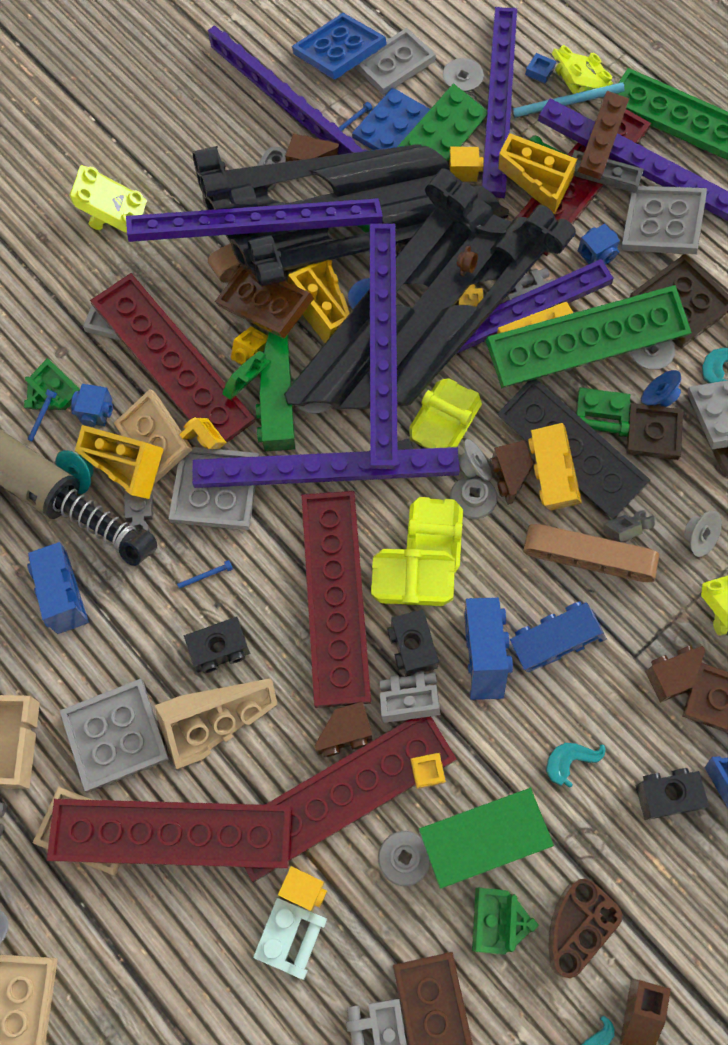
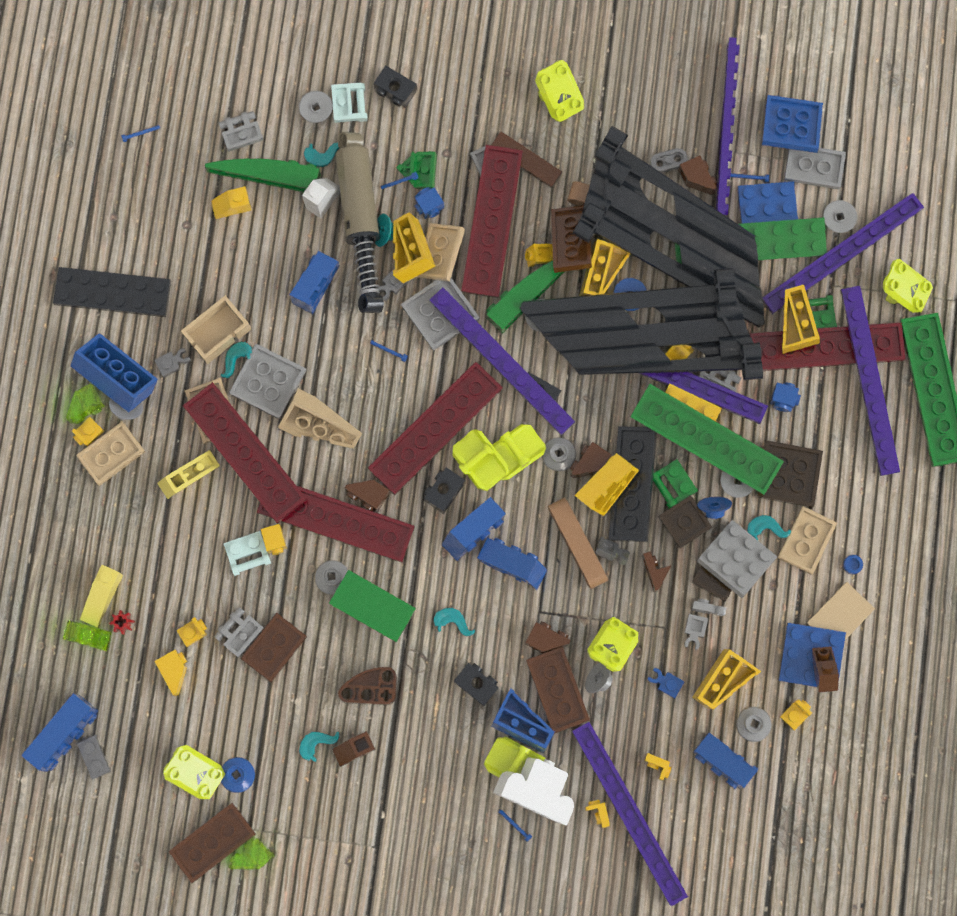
camera: 50 degrees right, 10 degrees up
dark purple plate [126,198,383,242] -> none
yellow bracket [179,417,227,449] -> none
black brick [183,616,250,674] -> none
green slope [222,351,271,400] -> none
dark purple plate [370,224,398,469] -> none
light grey plate [380,671,441,723] -> none
neon yellow shield [409,378,482,449] -> none
yellow tile [411,753,446,789] -> none
yellow brick [449,147,483,182] -> none
reddish brown plate [457,246,478,276] -> none
light grey piece [458,439,492,481] -> none
green slope [472,887,539,955] -> none
medium azure axle [513,82,624,118] -> none
blue plate [525,53,557,84] -> none
dark grey tile [572,150,644,193] -> none
reddish brown plate [577,91,629,180] -> none
light grey plate [622,186,707,254] -> none
light grey piece [685,511,722,557] -> none
none -> light yellow slope [157,450,220,499]
none -> teal piece [221,342,252,379]
none -> reddish brown tile [491,131,562,188]
none -> reddish brown slope [642,551,671,593]

